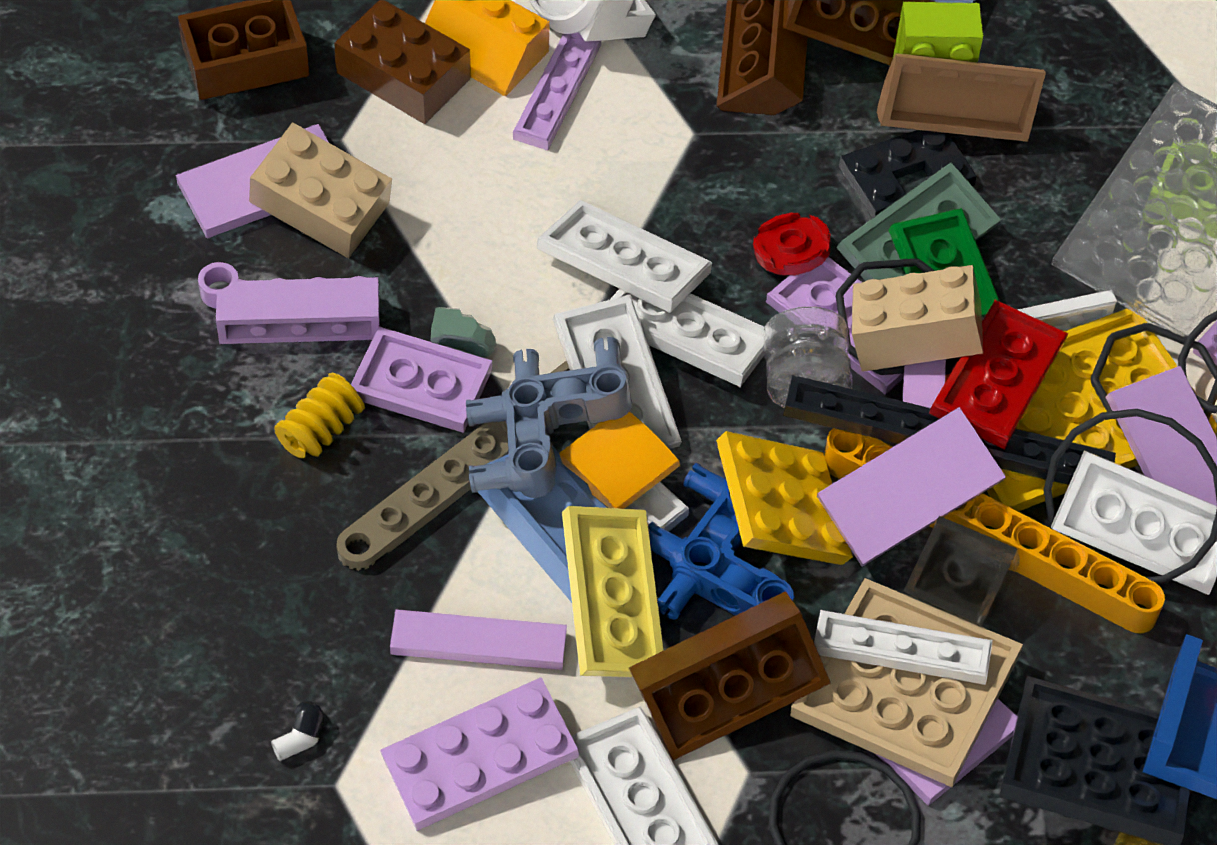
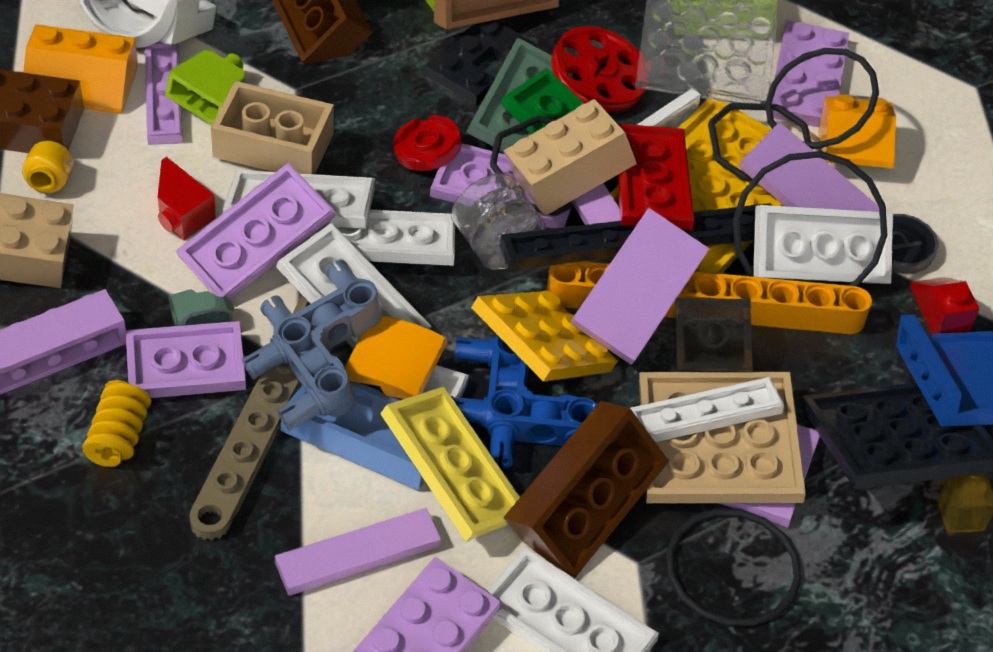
camera: 30 degrees left, 5 degrees down
none -> yellow head [22,141,74,193]
none -> red slope [157,157,216,241]
none -> lime torso [164,50,246,125]
none -> lavender tile [176,162,336,300]
none -> tan brick [211,81,334,174]
none -> red wedge [551,26,649,112]

